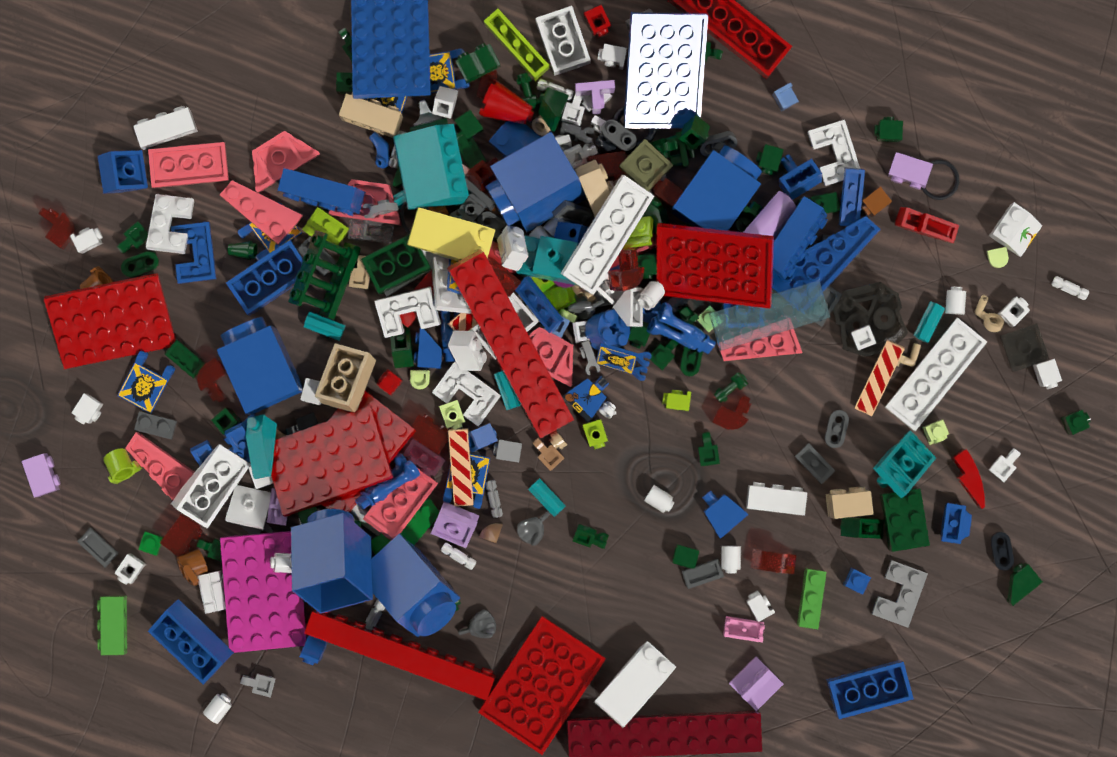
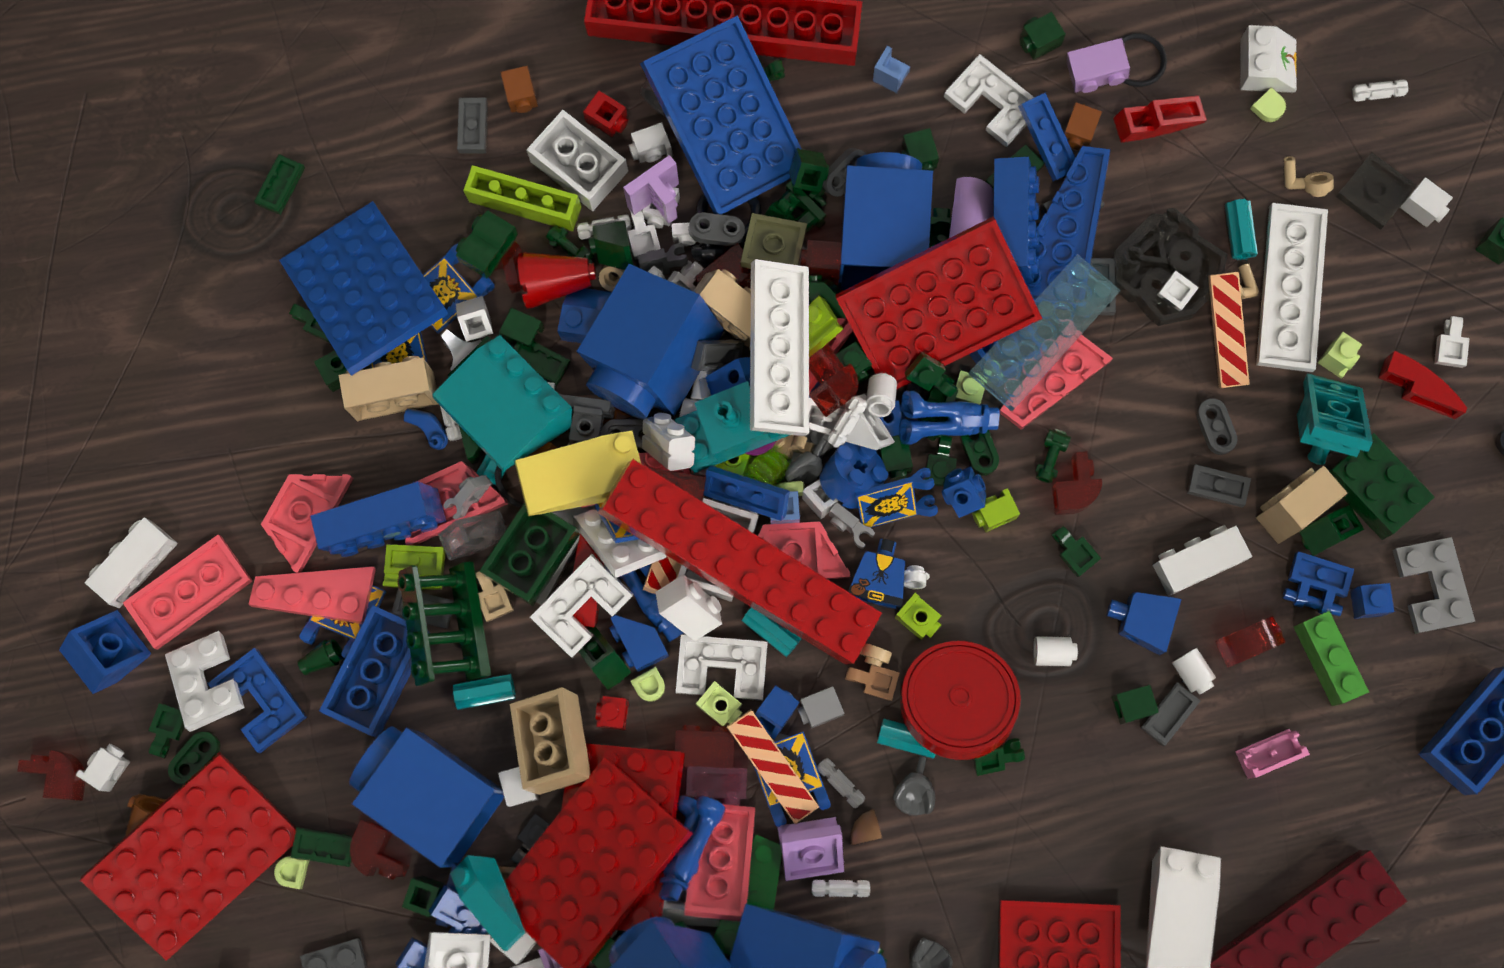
camera: 25 degrees left, 10 degrees down
flag [117,351,175,414] -> none
clear red brick [467,157,499,193] -> none
lavender bracket [729,657,783,711] -> none
white brick [746,590,775,622] -> none
blue brick [779,155,822,200] -> none
blue slope [941,503,972,544] -> none
white brick [945,287,966,315] -> none
white brick [998,297,1030,327] -> none
none -> yellowish green tile [274,857,309,889]
none -> white axle [828,396,867,448]
none -> red brick [900,641,1020,760]
none -> dark green plate [905,352,958,397]
none -> blue brick [942,466,987,518]
none -> blue plate [1282,551,1354,616]

